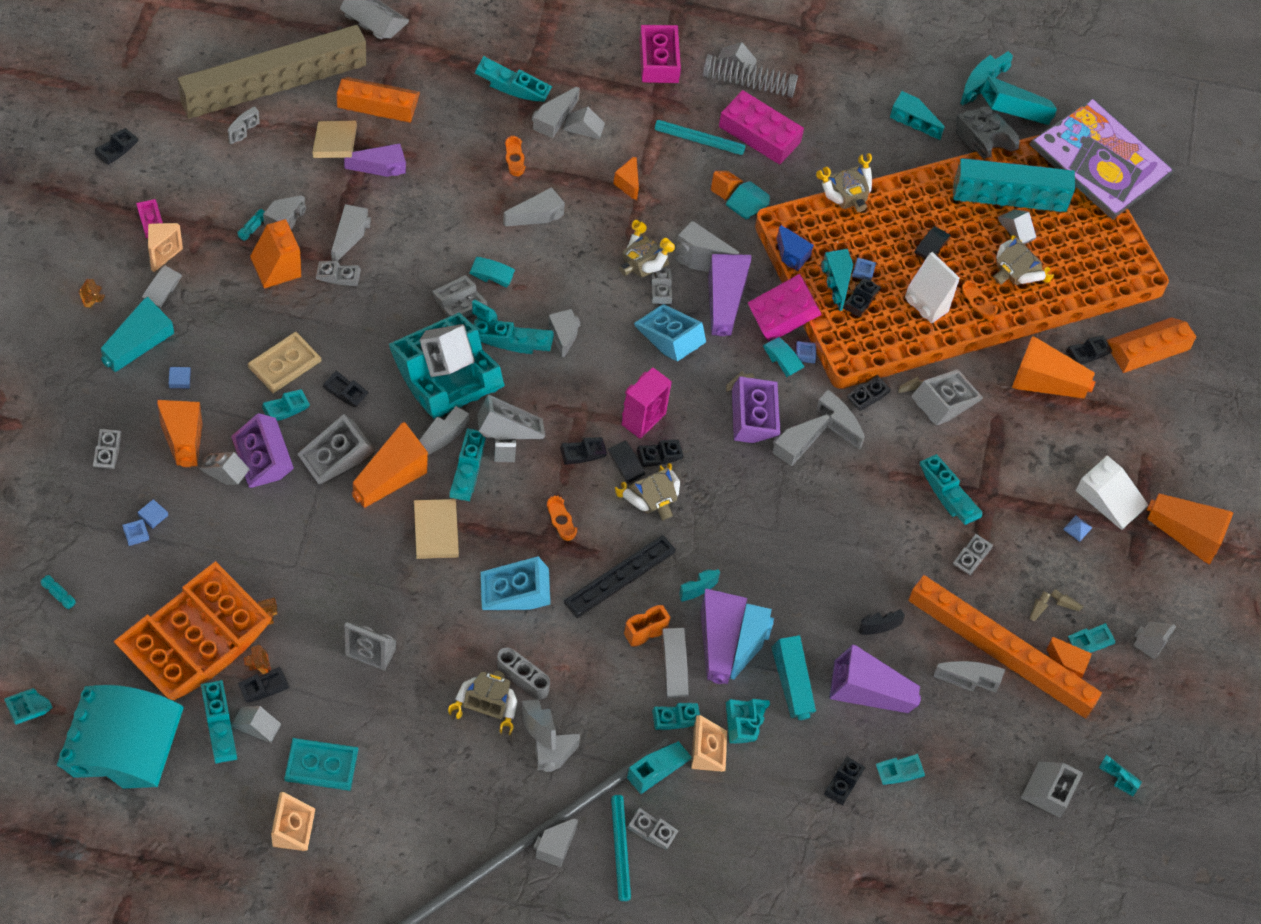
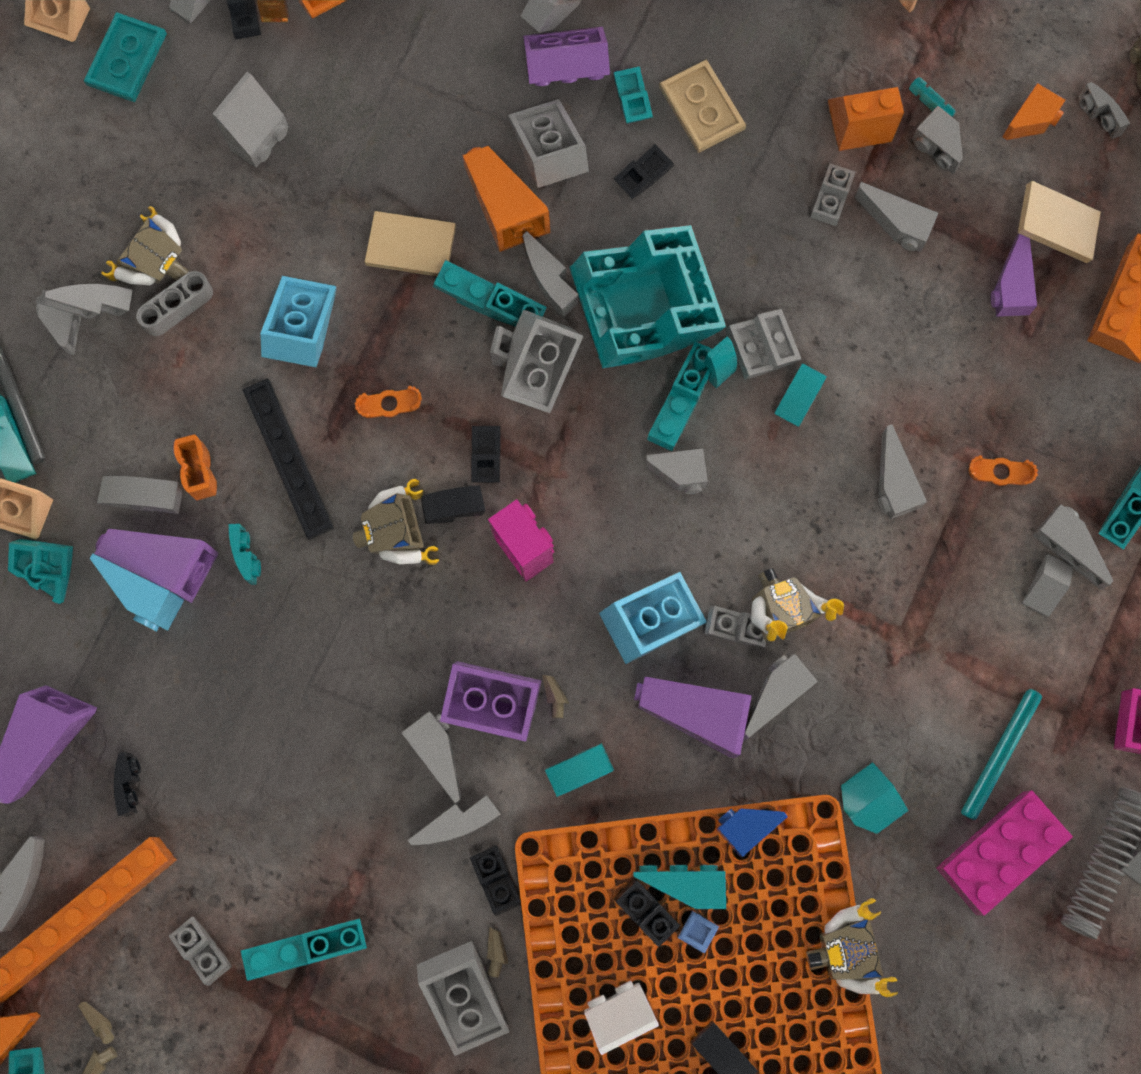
camera: 115 degrees right, 20 degrees up
clear orange tile [256,597,278,625] -> none
light grey slope [420,324,475,377] -> none
orange slope [613,157,639,199] -> none
black slope [636,440,684,467] -> none
teal slope [652,703,700,730] -> none
orange slope [711,171,743,200] -> none
dark pink brick [748,274,822,342] -> none
teal slope [771,635,816,720] -> none
medium blue tile [796,341,816,363] -> none
none -> orange slope [1003,83,1066,140]

